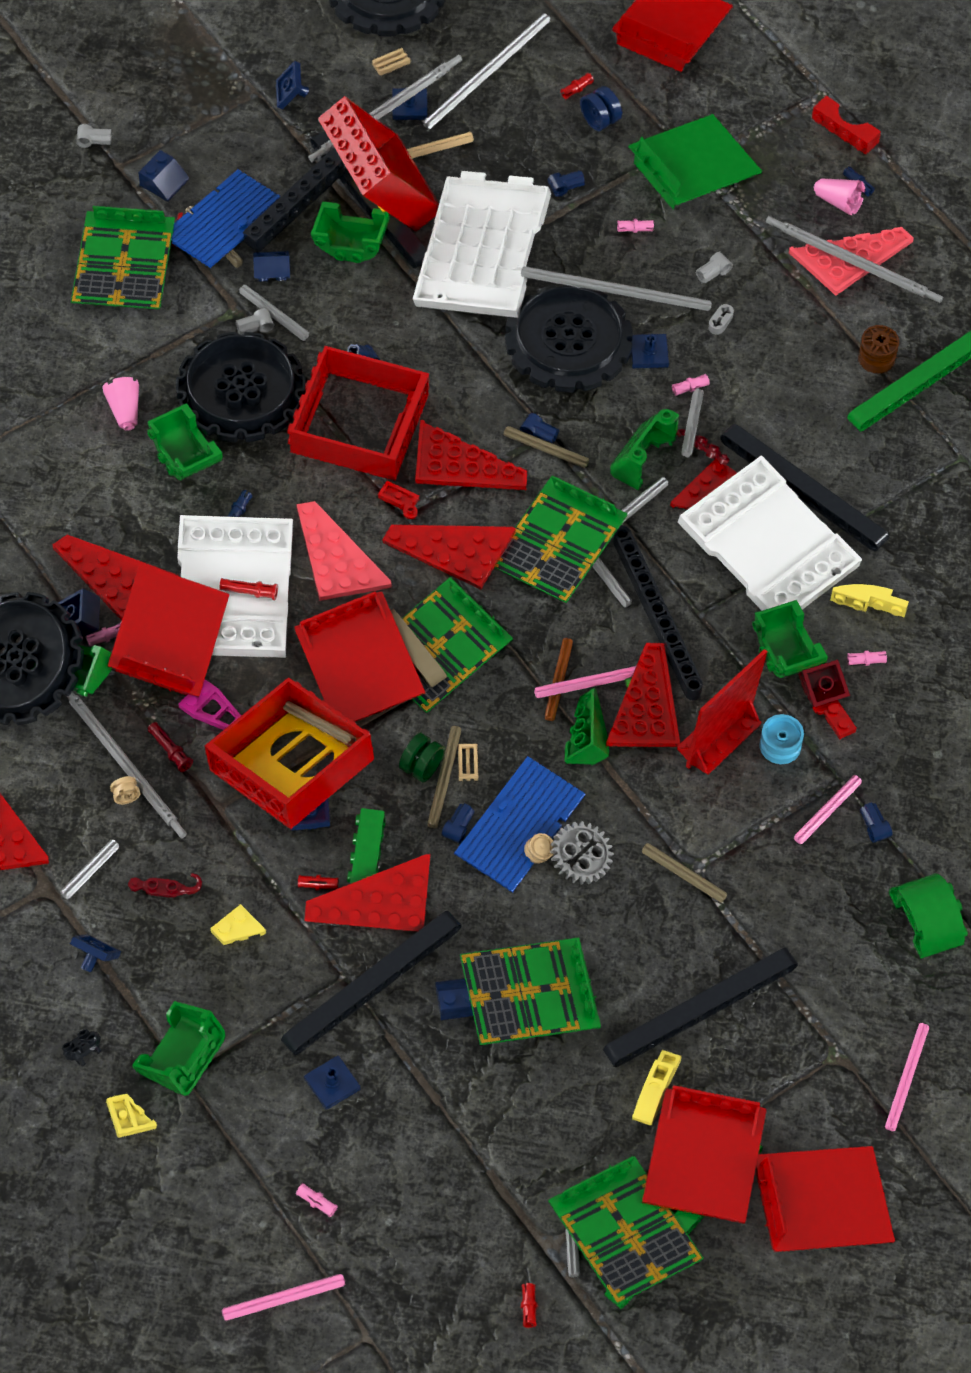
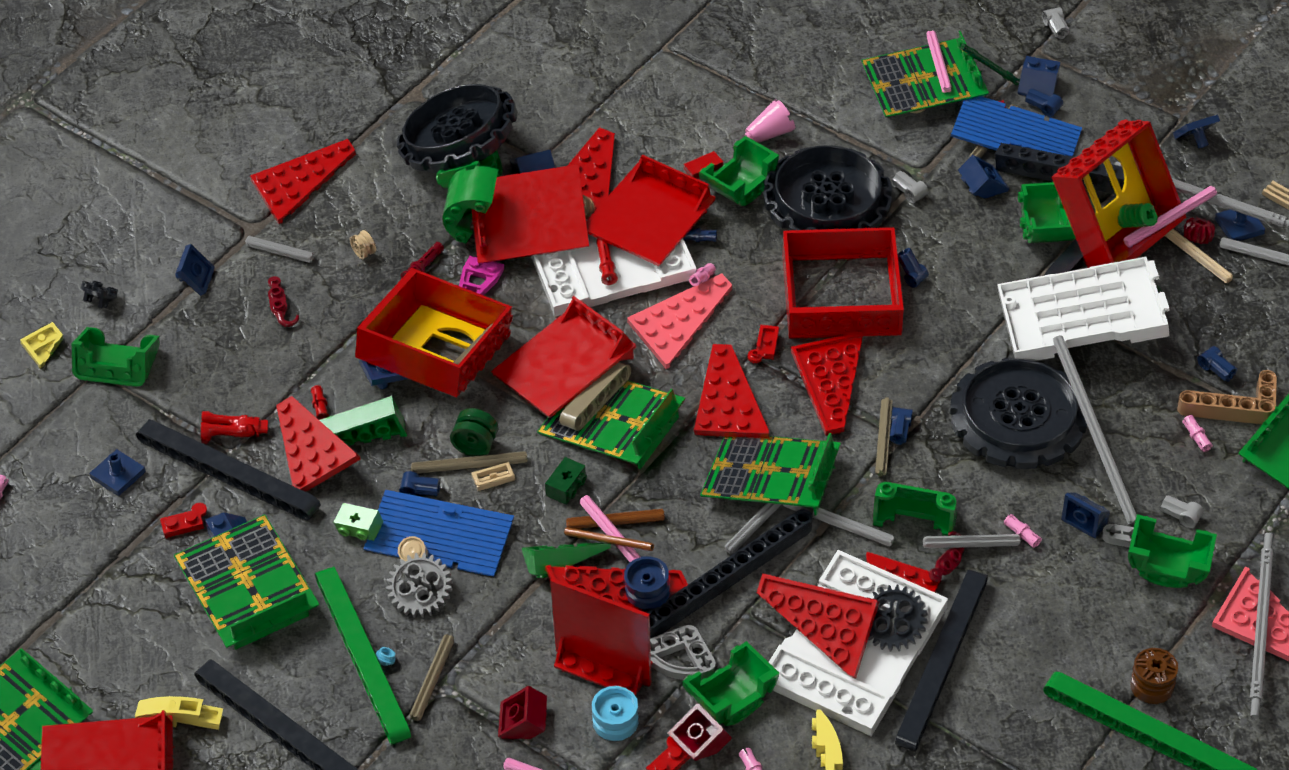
camera: 75 degrees right, 10 degrees down
light grey axle [67,691,187,839] -> none
light yellow wing [210,904,266,945] -> none
light grey axle [239,284,309,341] -> none
dark blue tile [631,334,669,368] -> none
none -> red hinge [160,503,207,538]
none -> red piece [201,411,268,444]
none -> green beam [315,566,411,745]
none -> brick [333,503,384,541]
none -> medium azure plate [375,647,396,666]
none -> green cylinder [442,166,498,244]
none -> dark red slope [498,685,547,739]
none -> dark green brick [545,457,587,505]
none -> dark orange piece [564,527,654,551]
none -> red door [586,155,715,266]
none -> dark blue wheel [624,556,670,609]
none -> light grey beam [650,625,716,680]
none -> red tile [684,151,723,178]
none -> bright pink pin [689,263,716,286]
none -> red wing [756,573,879,679]
none -> black gear [867,584,928,652]
none -> bright pink axle [927,30,951,93]
none -> dark green piece [960,43,1020,86]
none -> dark blue piece [1025,88,1063,117]
none -> dark blue slope [1061,492,1110,539]
none -> green piece [1118,203,1158,228]
none -> bright pink axle [1123,186,1217,247]
none -> green cylinder [1128,514,1217,588]
none -> medium nougat beam [1177,370,1277,424]
none -> dark red gear [1183,217,1215,244]

